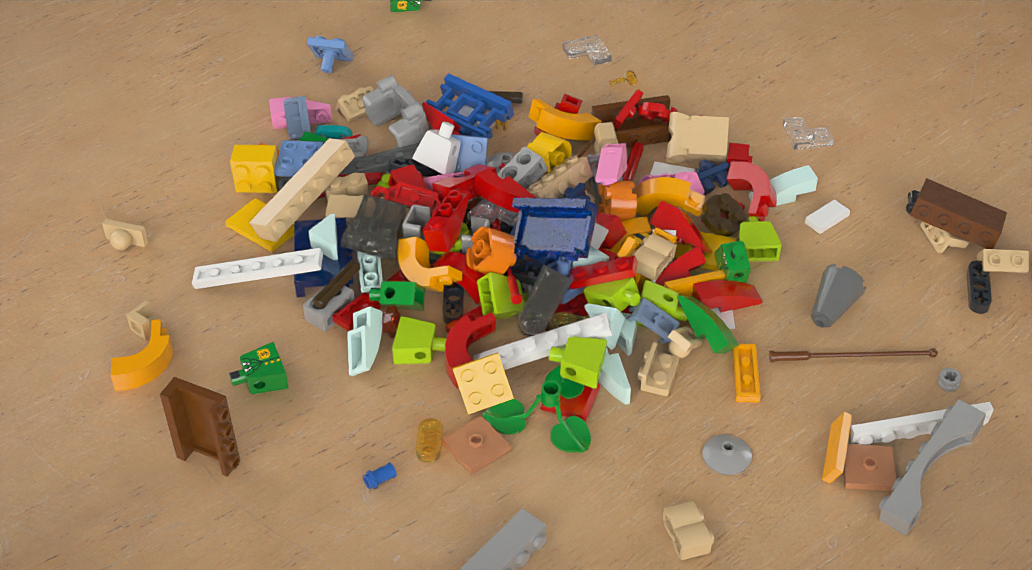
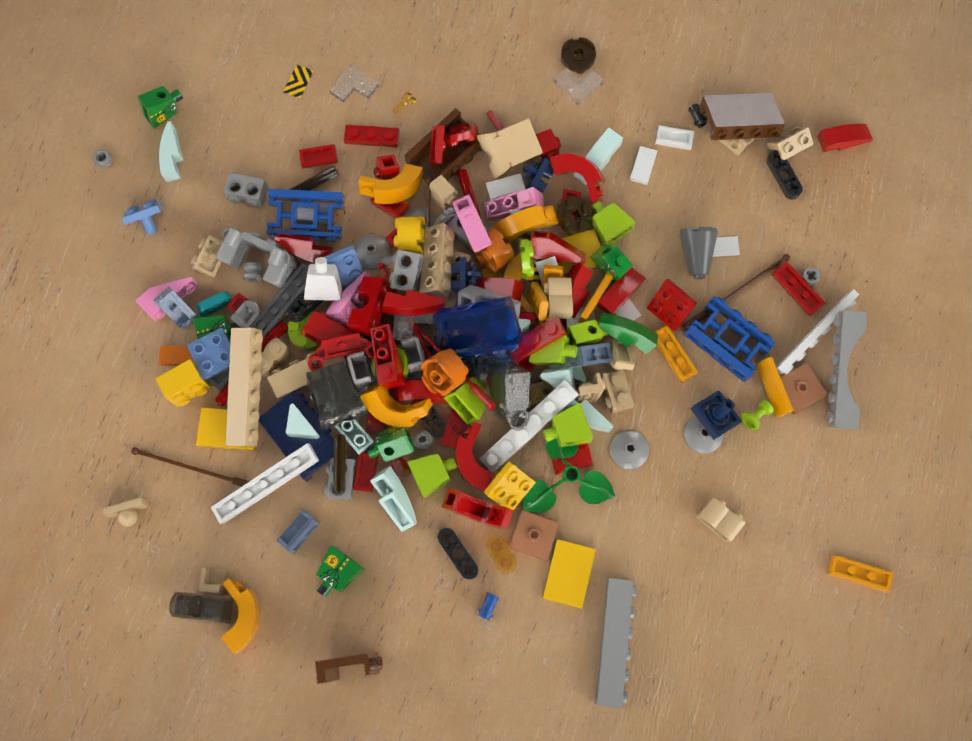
camera: 30 degrees left, 30 degrees up
none -> light grey plate [94,150,113,168]
none -> reddish brown piece [131,447,250,487]
none -> light aqua slope [159,121,184,182]
none -> clear smoke piece [169,592,234,624]
none -> light grey brick [223,172,269,207]
none -> light grey wheel [243,262,263,283]
none -> sand blue hinge [276,509,320,554]
none -> sticker [283,65,314,98]
none -> red plate [299,144,338,169]
none -> red plate [344,124,400,148]
none -> light grey plate [413,430,433,450]
none -> black beam [437,528,478,580]
none -> red arch [442,489,513,529]
none -> lime plate [520,239,534,278]
none -> yellow tile [543,539,596,609]
none -> dark brown plate [561,37,596,74]
none -> tan bracket [574,372,605,404]
none -> light grey dish [610,431,649,469]
none -> red plate [647,278,697,332]
none -> white tile [655,125,694,150]
none -> blue fence [683,296,776,382]
none -> dark blue plate [690,390,742,440]
none -> white sticker [713,236,740,257]
none -> lime piece [740,400,774,431]
none -> red plate [772,262,826,316]

